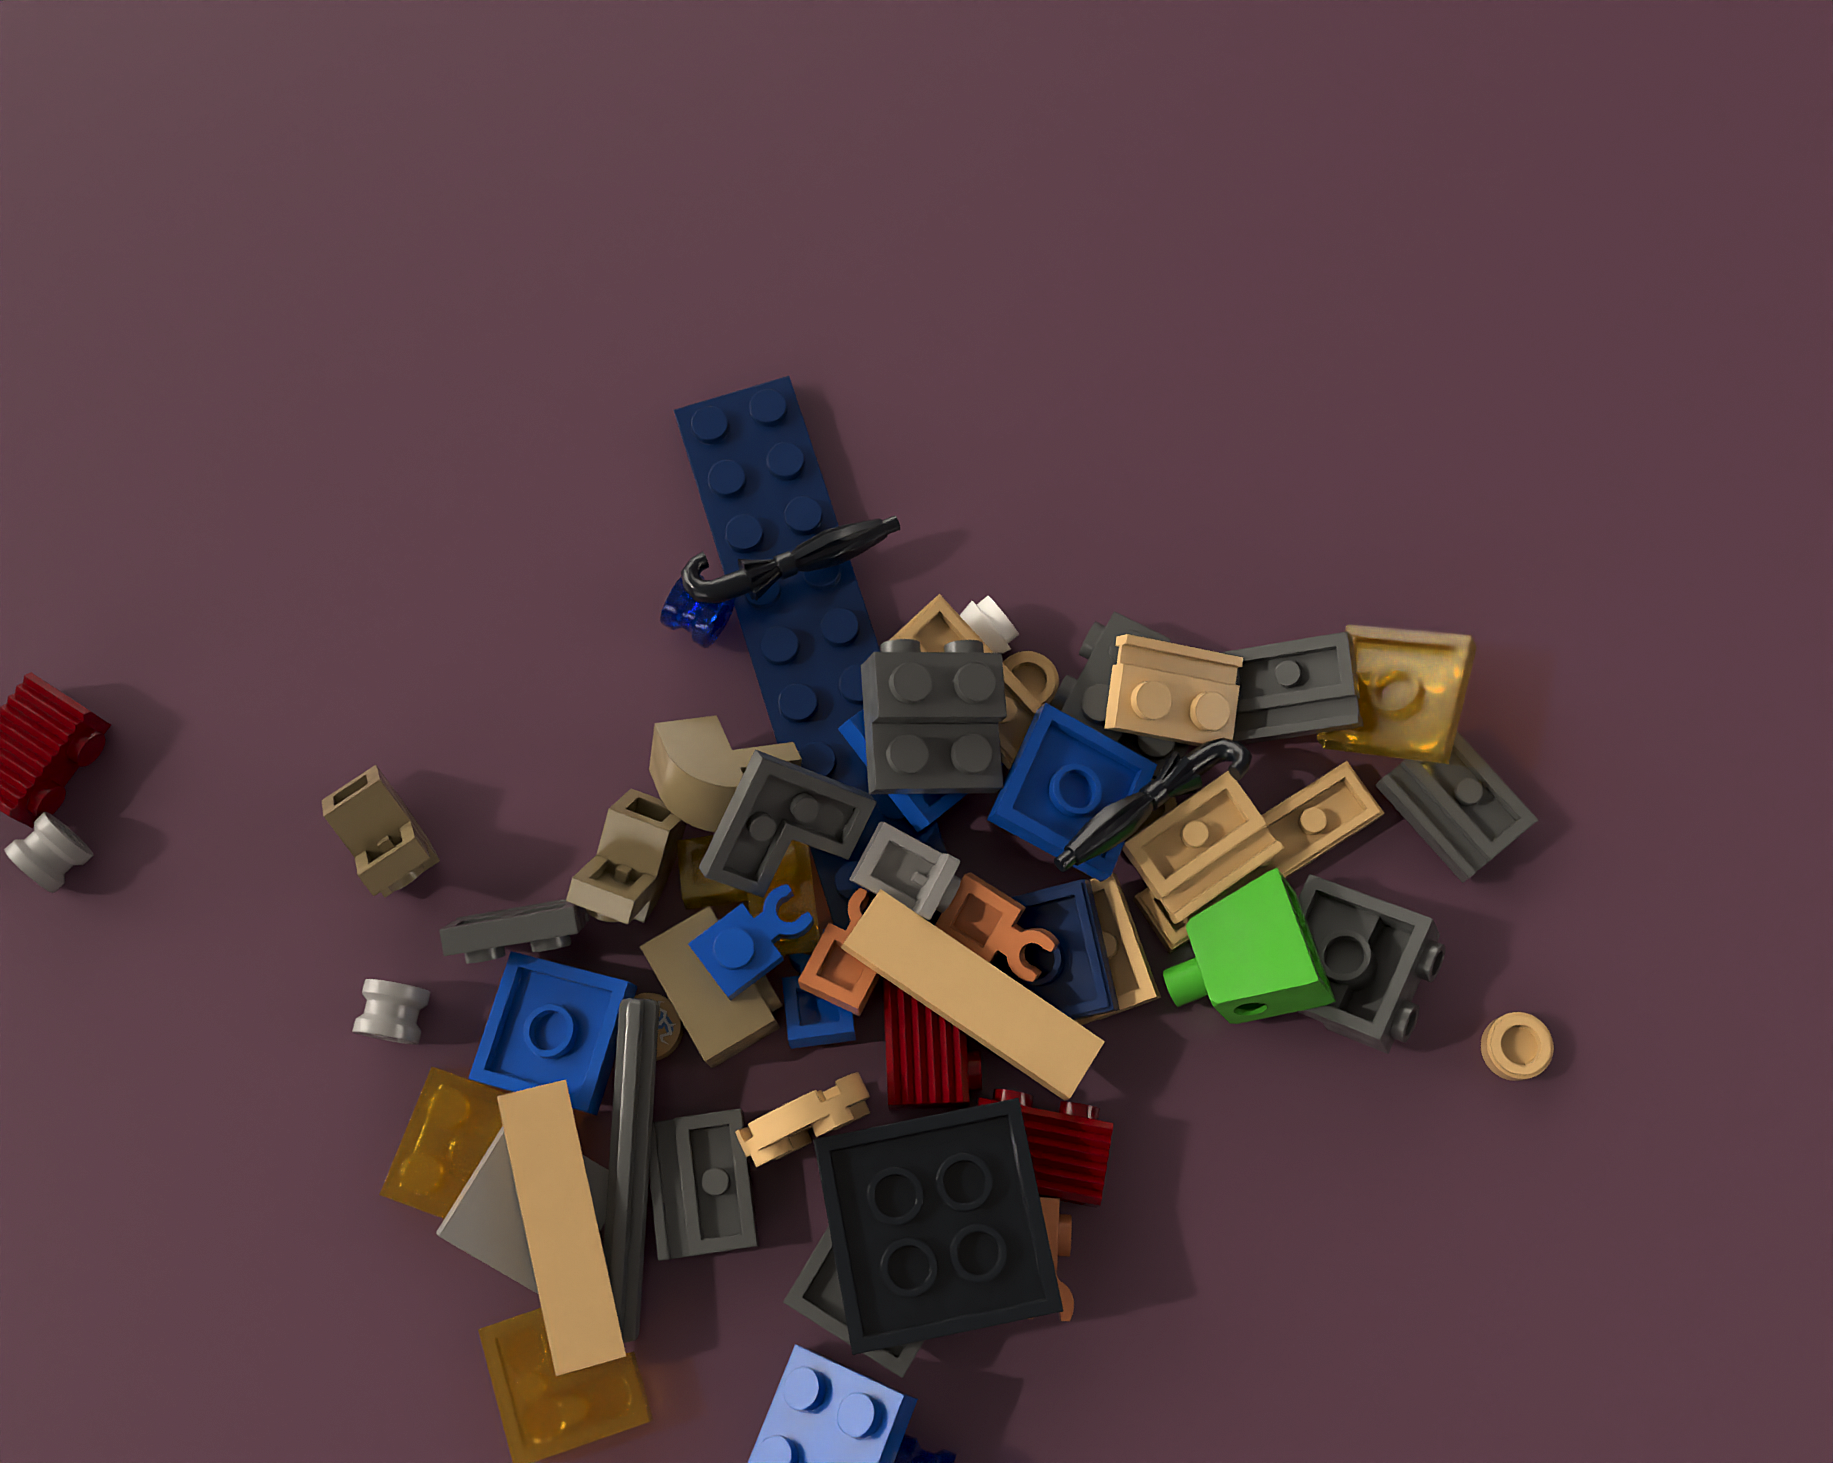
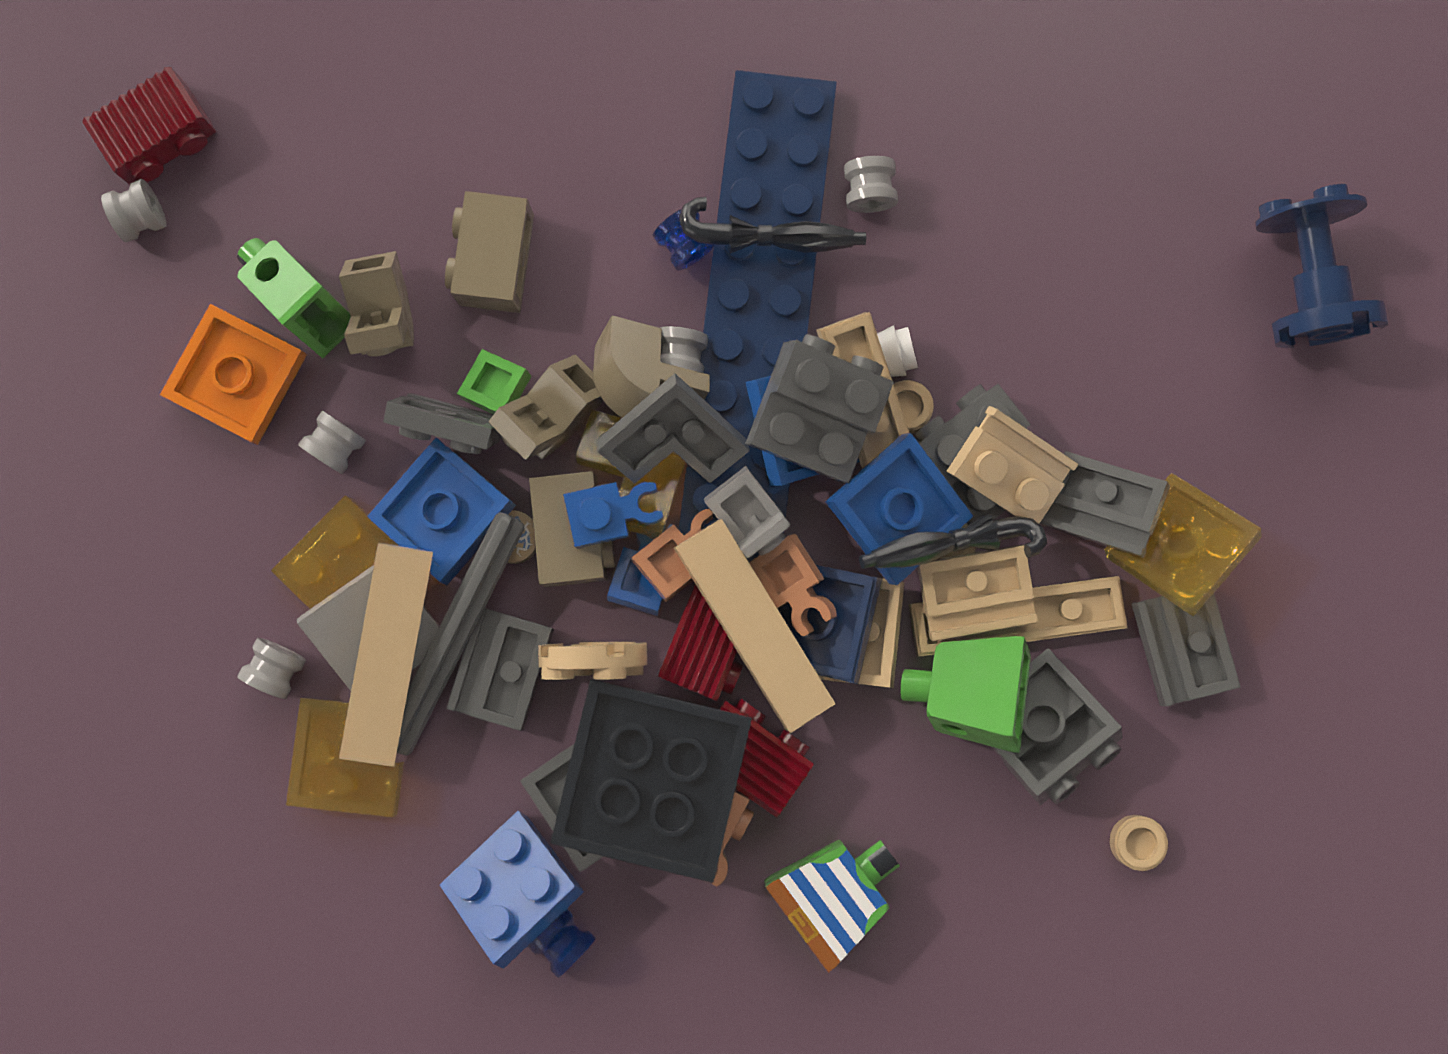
camera: 25 degrees right, 10 degrees up
none -> orange plate [160,304,307,445]
none -> bright green torso [237,238,351,358]
none -> light grey wheel [237,637,306,699]
none -> dark tan brick [445,191,534,313]
none -> bright green plate [457,349,532,415]
none -> light grey wheel [660,326,709,373]
none -> torso [764,840,900,973]
none -> light grey wheel [844,156,898,213]
none -> dark blue piece [1255,184,1388,348]

